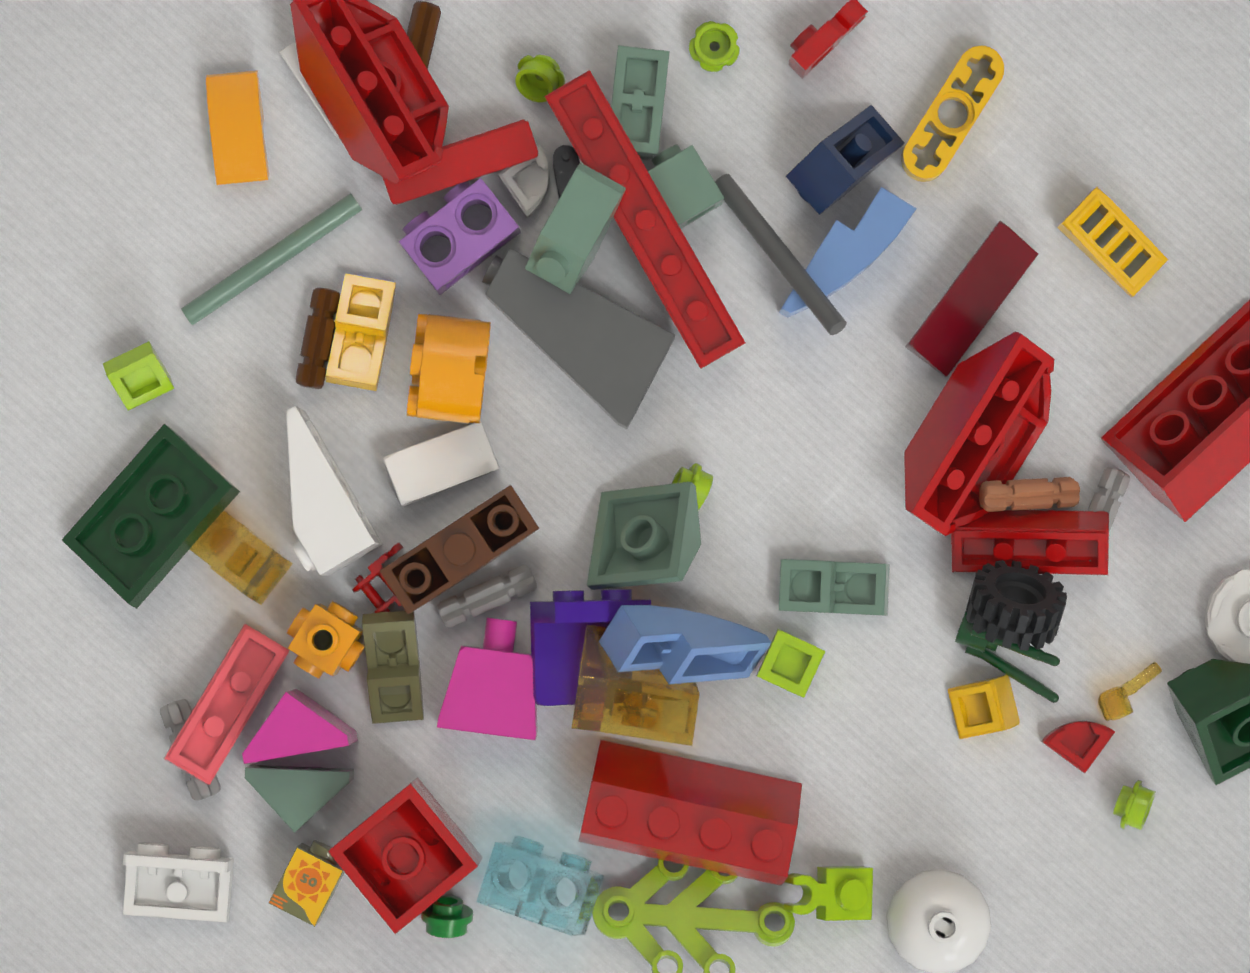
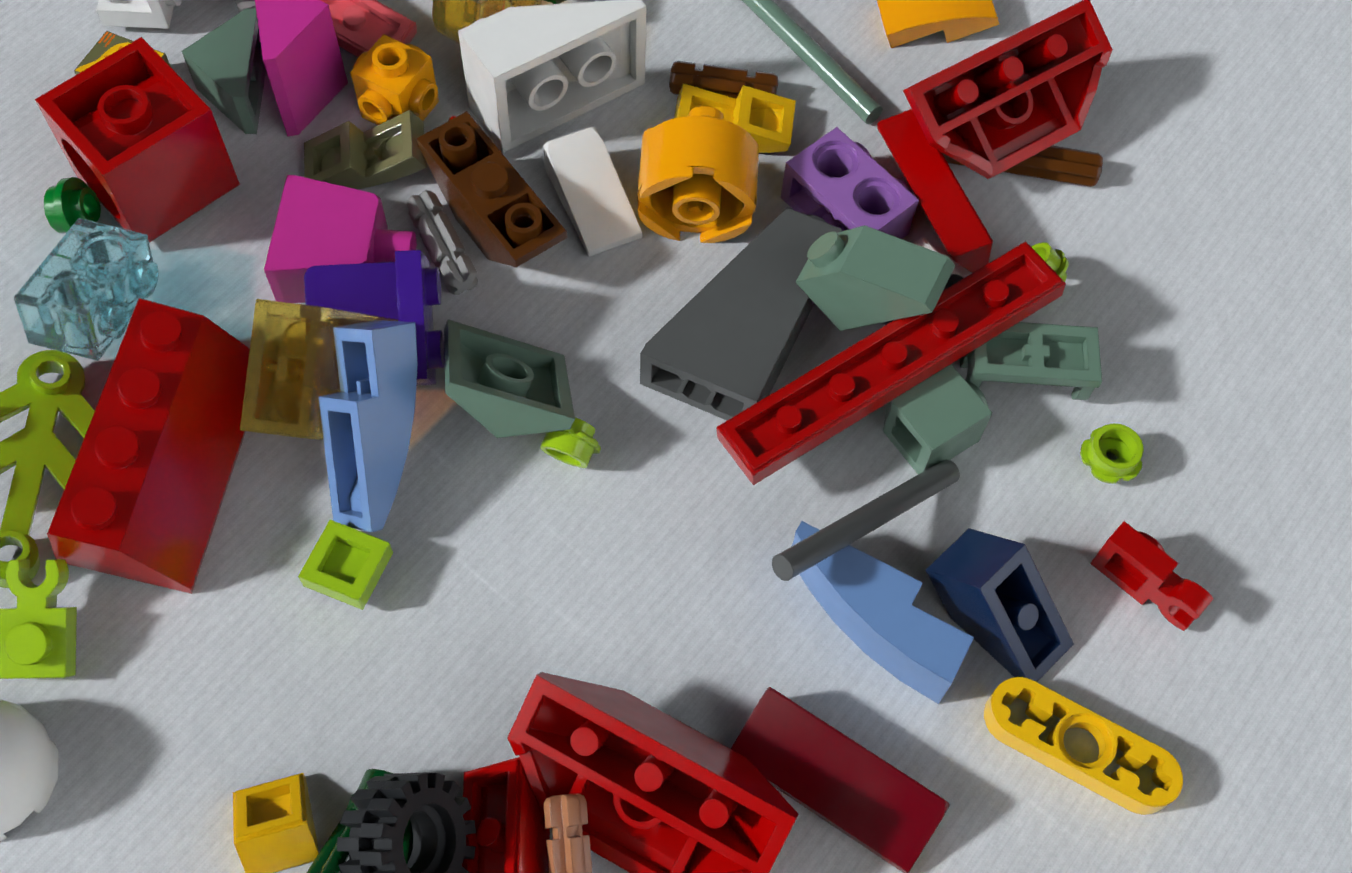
camera: 85 degrees right, 25 degrees down
sand green slope [779,559,890,616] -> none

